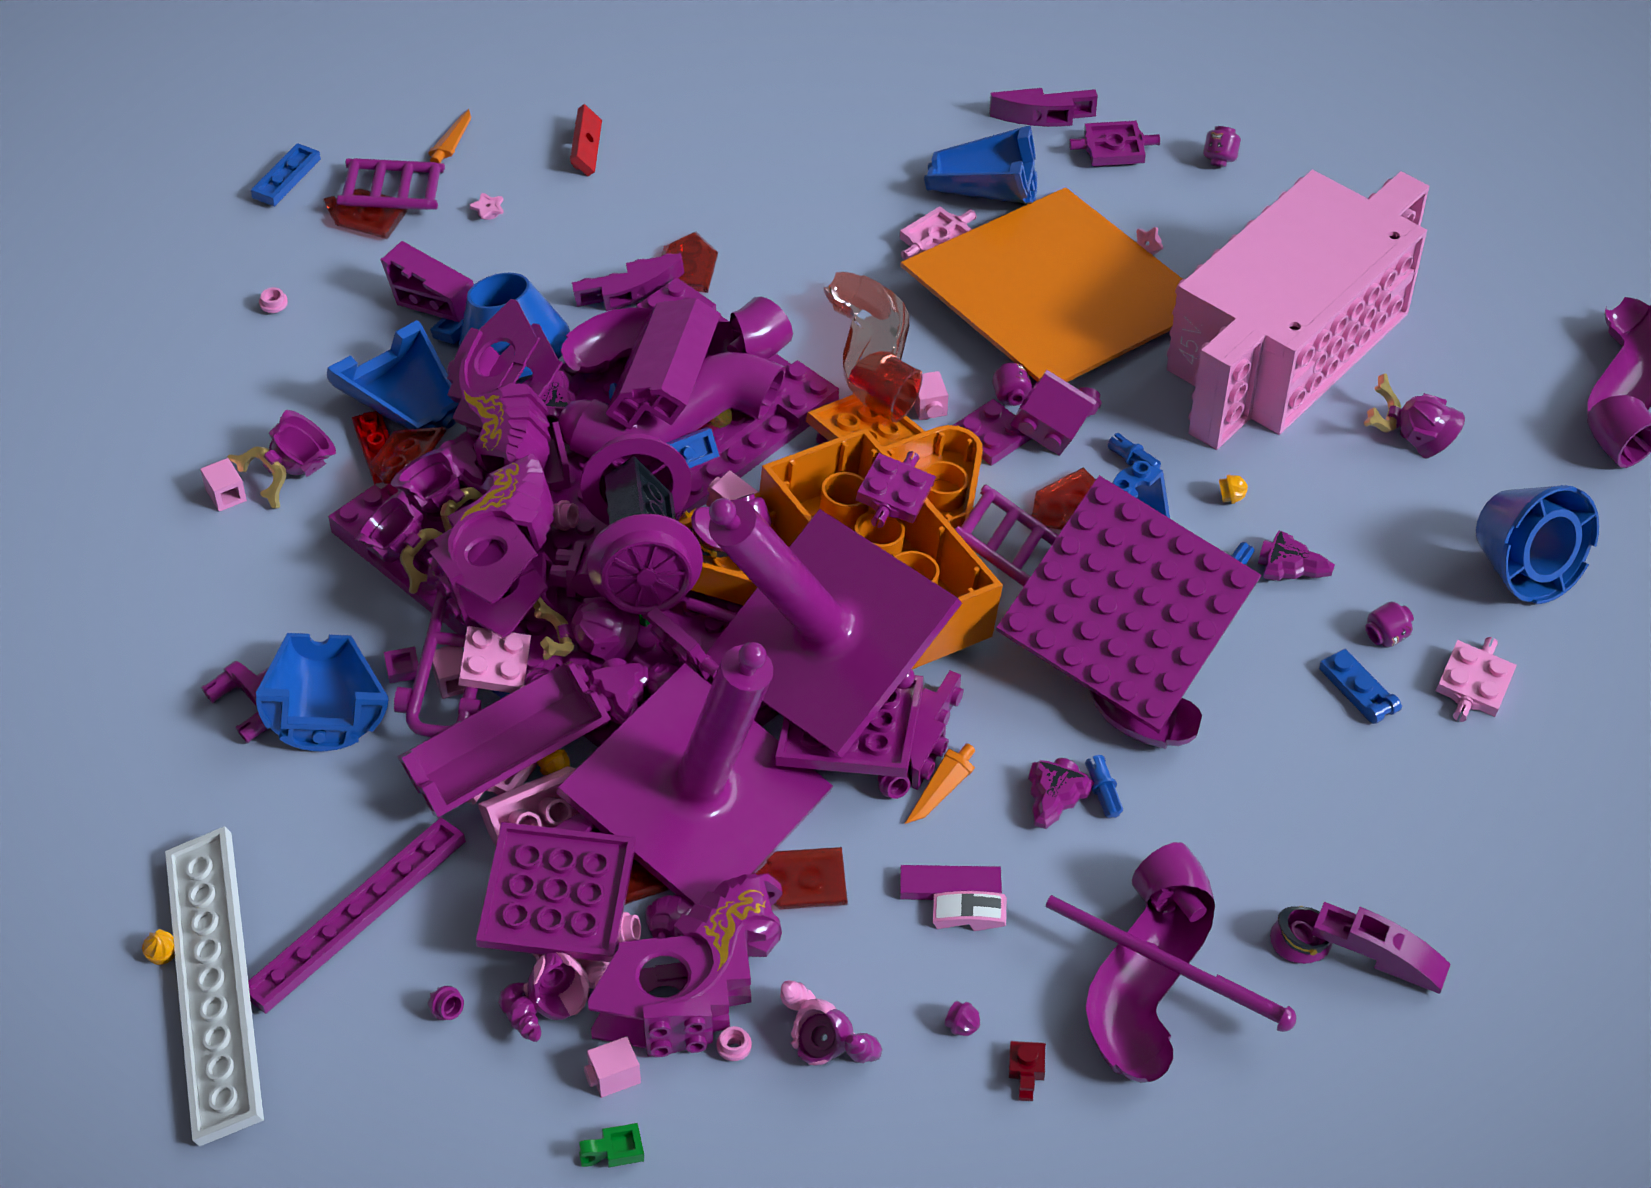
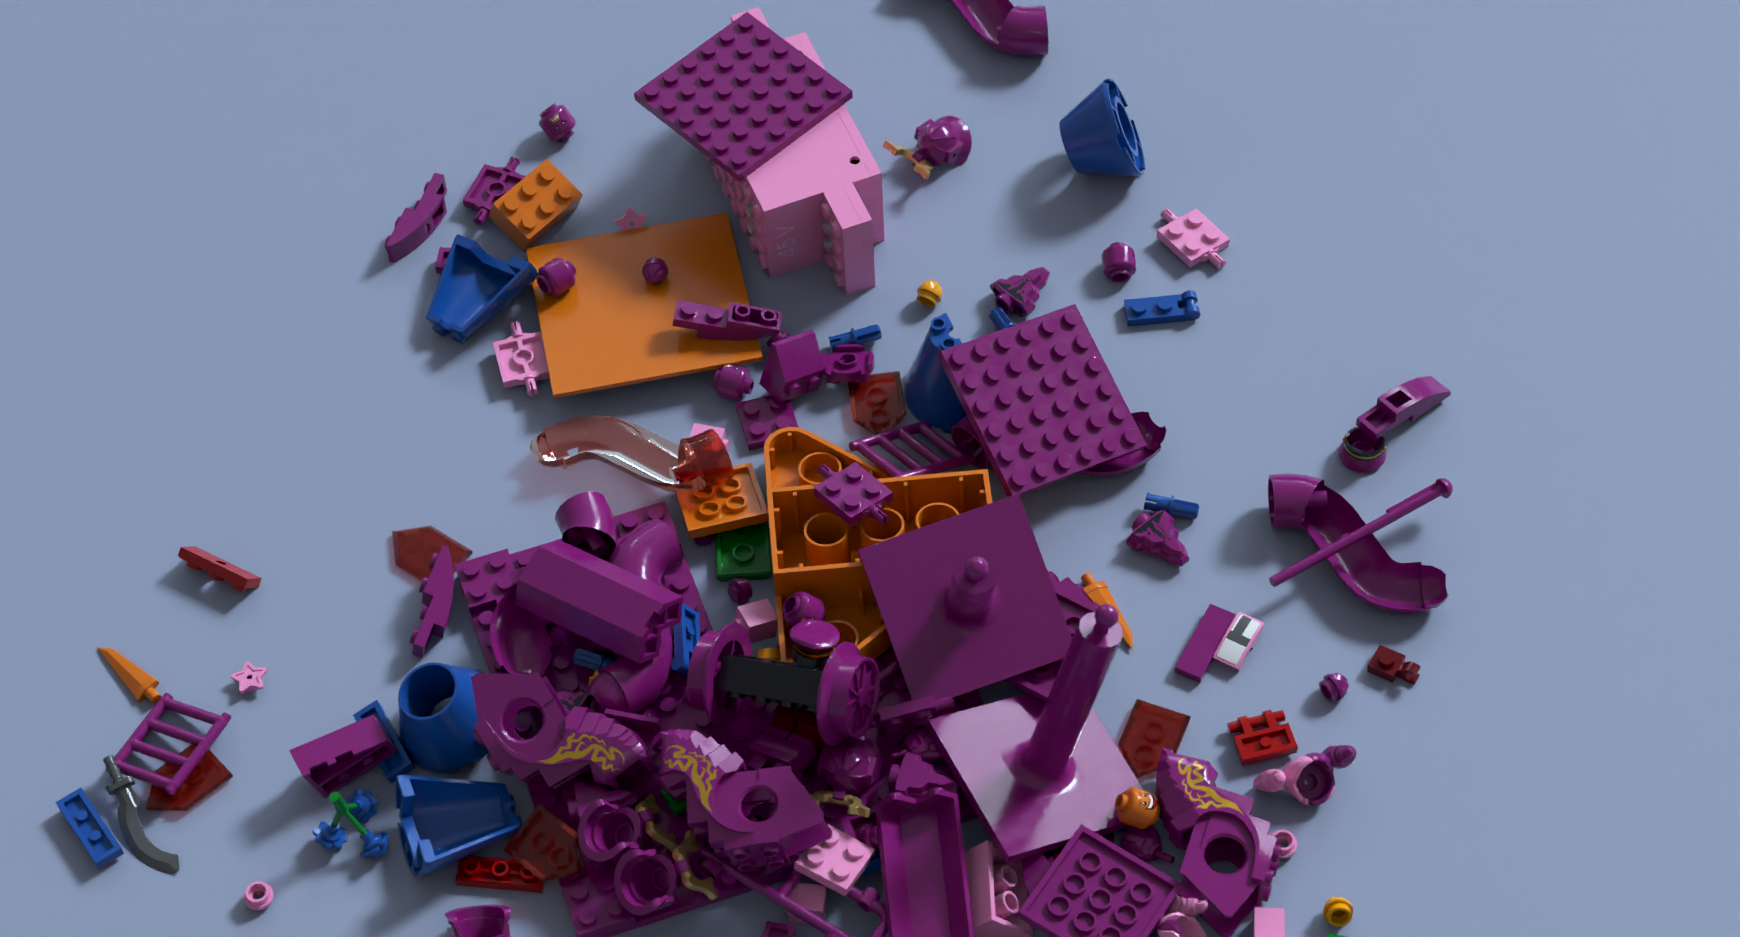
camera: 60 degrees left, 5 degrees up
none -> dark grey sword [103,755,179,873]
none -> blue plant [313,789,390,860]
none -> orange brick [489,159,583,252]
none -> magenta head [536,258,576,296]
none -> magenta plate [634,12,853,182]
none -> magenta plate [642,257,668,285]
none -> magenta slope [672,300,782,341]
none -> magenta plate [822,344,875,384]
none -> orange head [1114,787,1160,829]
none -> red plate [1227,710,1298,766]
none -> light orange plate [1323,896,1353,927]

